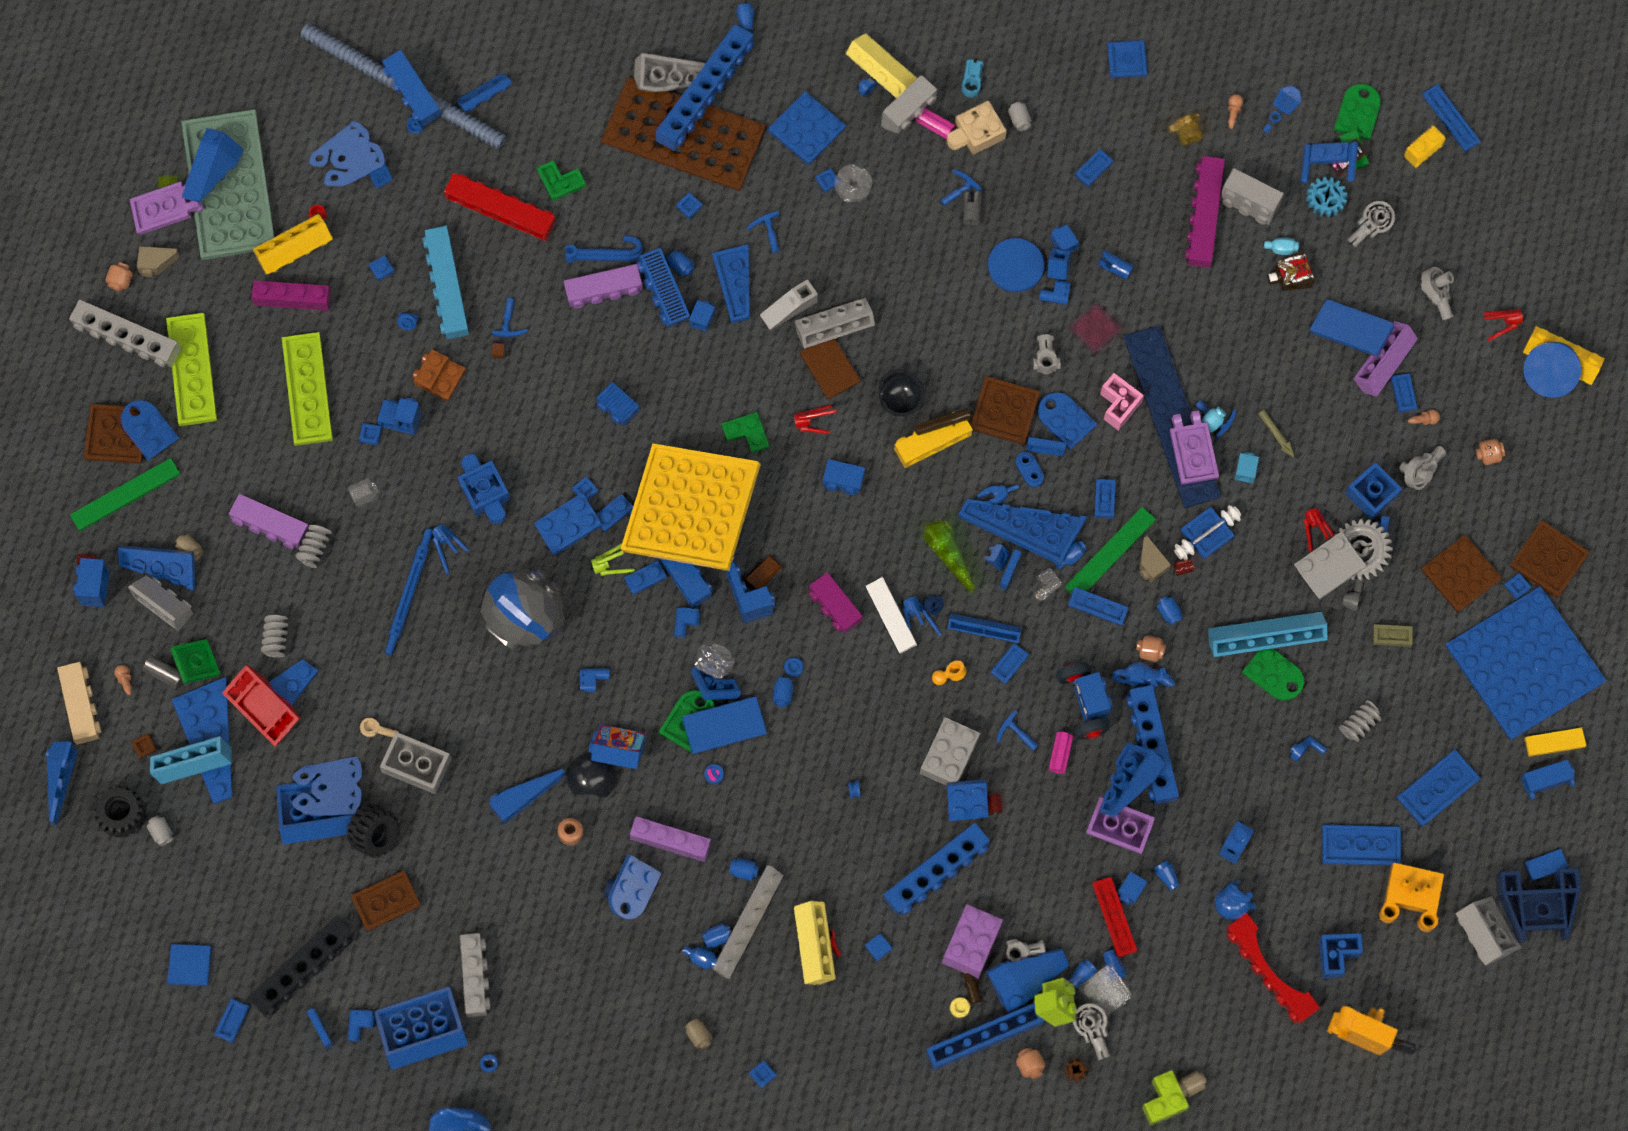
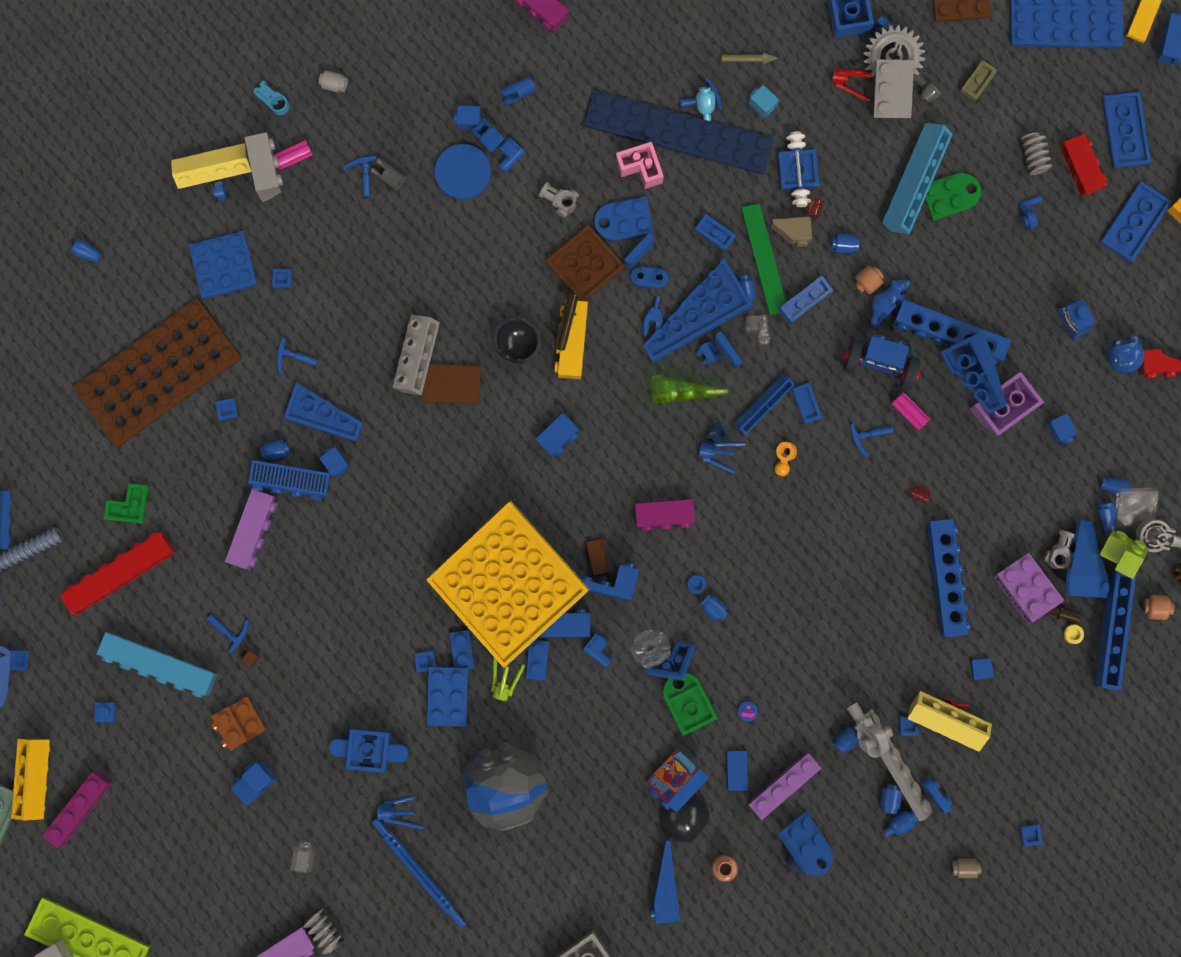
camera: 55 degrees left, 10 degrees up
lime plate [282,332,333,446] -> none
red plate [308,205,327,219] -> none
blue tile [359,423,382,445] -> none
blue plate [397,313,418,330] -> none
blue piece [565,236,643,263] -> none
blue piece [577,668,610,692] -> none
blue brick [596,382,640,426] -> none
light grey wedge [634,53,706,92] -> none
blue brick [655,24,754,151] -> none
blue tile [681,696,767,755] -> none
green plate [721,412,769,454] -> none
light grey slope [760,279,818,330] -> none
red plant [794,405,837,434] -> none
clear plate [834,165,872,203] -> none
blue bush [848,780,860,799] -> none
white tile [866,577,917,654] -> none
light grey brick [920,717,980,786] -> none
tan brick [947,101,1006,155] -> none
blue plate [947,779,988,821] -> none
clear pink plate [1069,303,1122,355] -> none
blue plate [1074,149,1114,187] -> none
red plate [1092,877,1137,958] -> none
blue cone [1154,860,1180,890] -> none
medium lavender tile [1169,411,1219,485] -> none
none -> blue tile [727,751,748,791]
none -> light grey pin [847,703,893,758]
none -> blue tile [899,716,920,736]
none -> blue plate [921,777,952,815]
none -> red brick [1060,134,1107,198]

